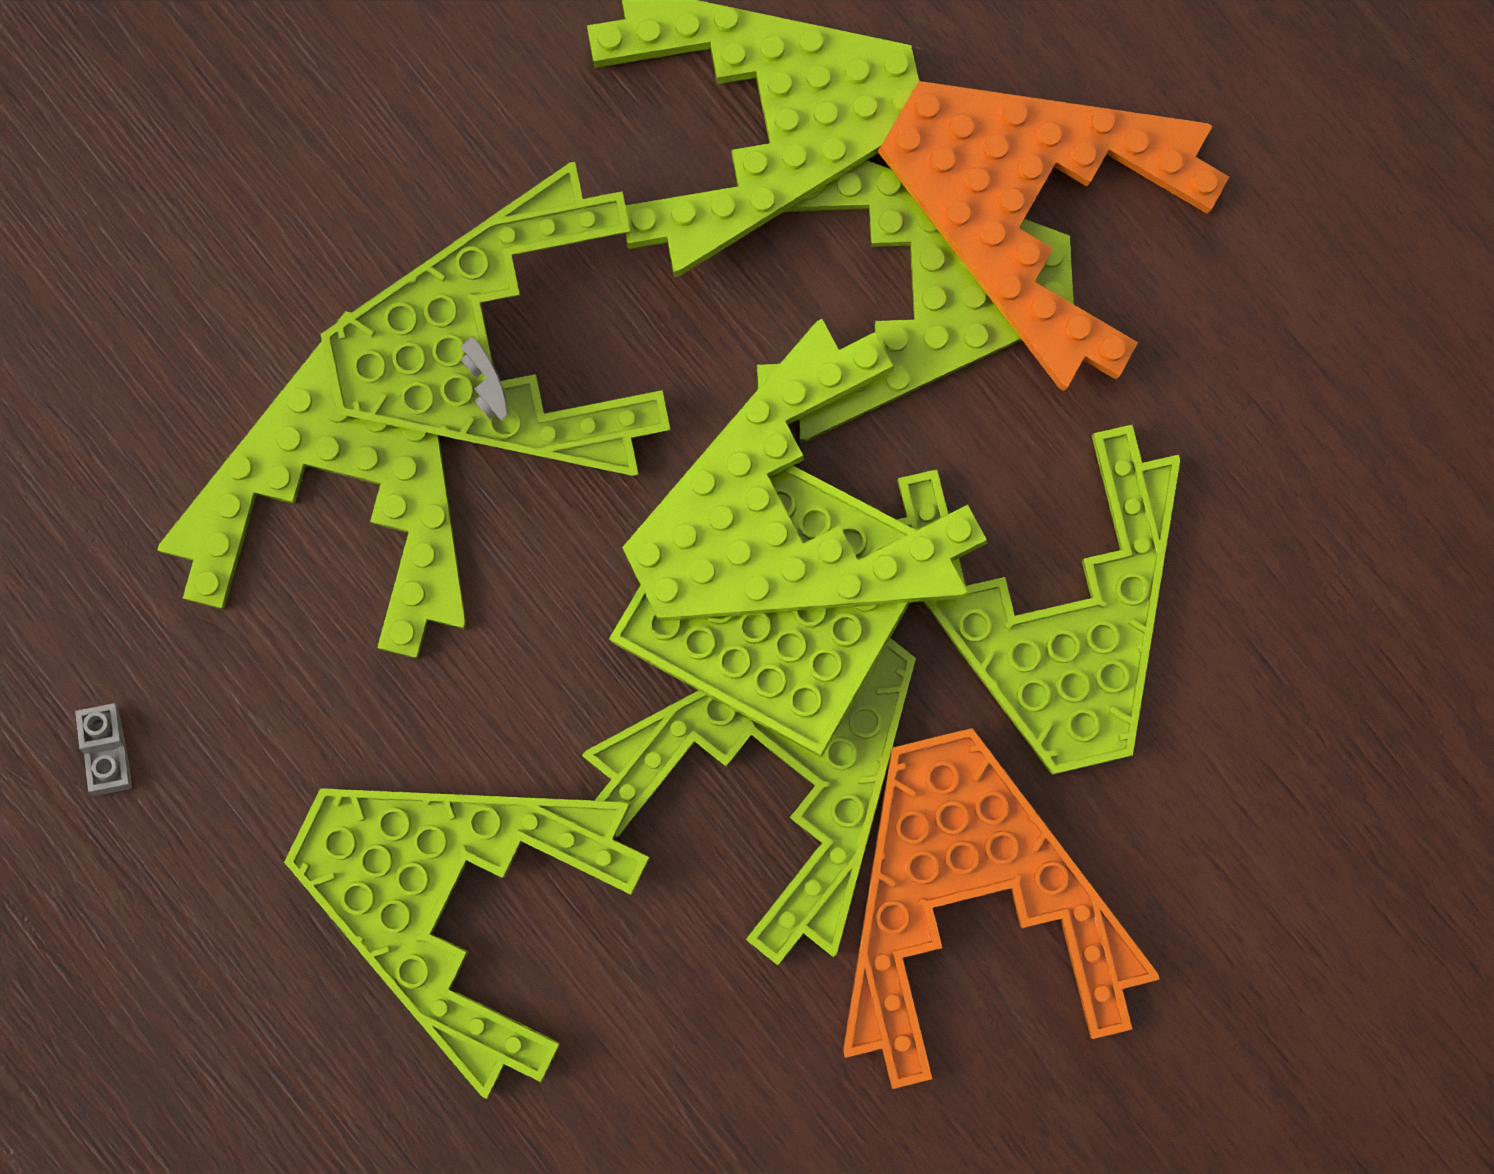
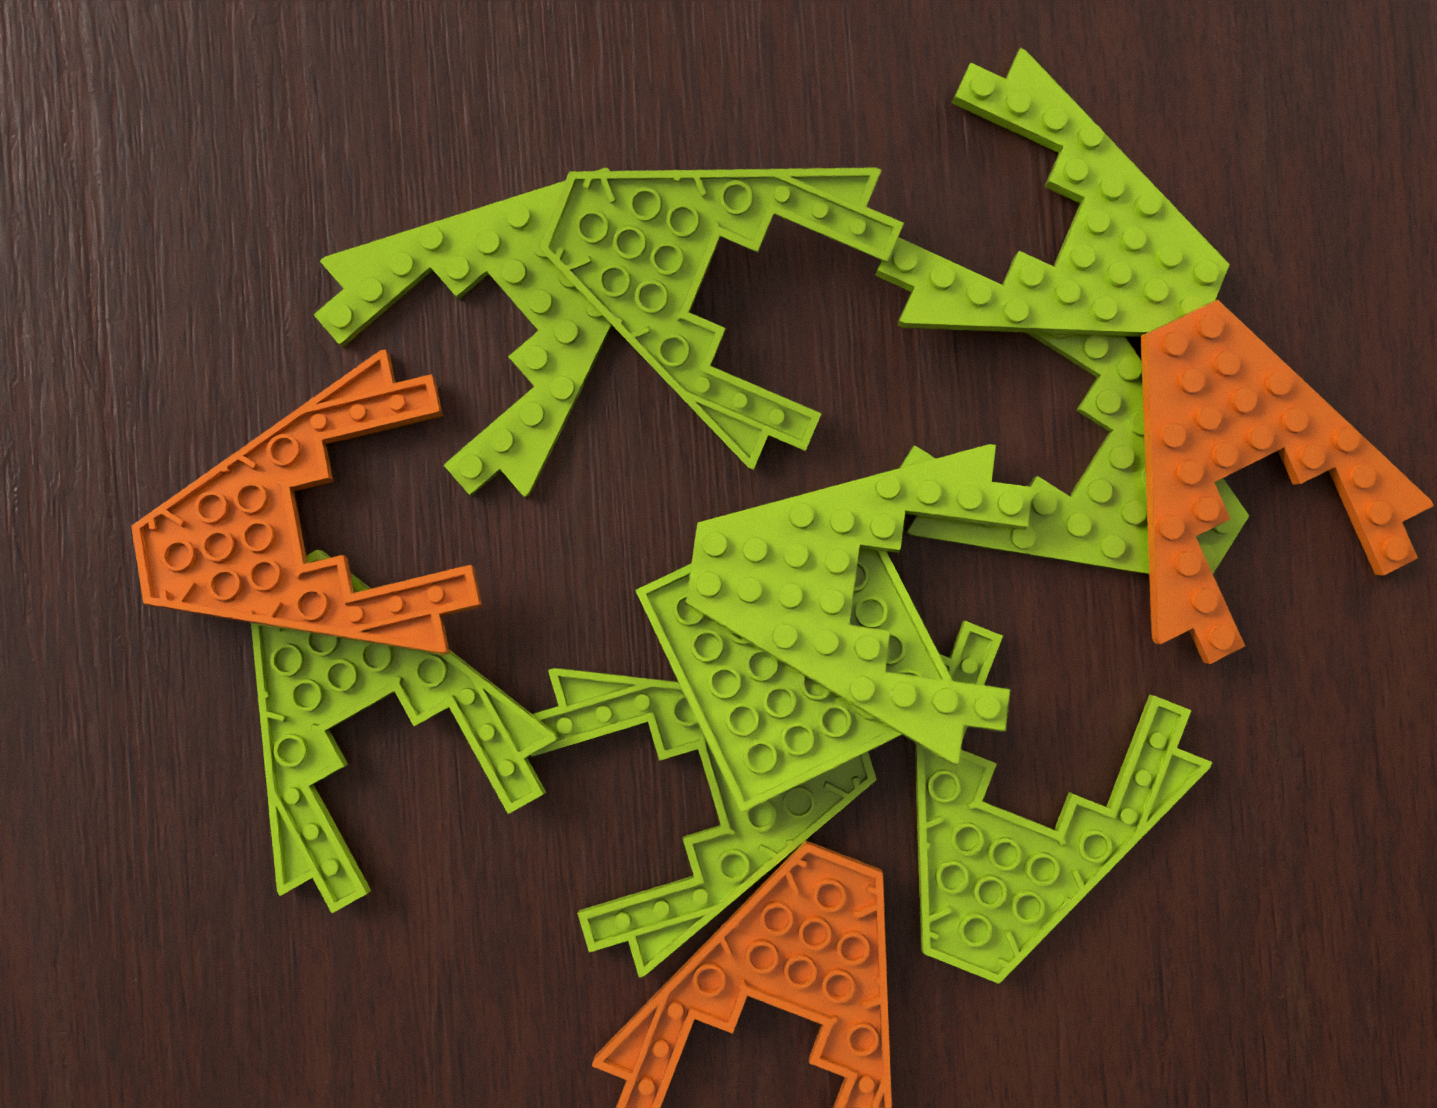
camera: 30 degrees right, 5 degrees up
light grey slope [75,703,132,797] -> none
light grey slope [461,337,509,421] -> none
none -> orange wing [131,349,483,655]

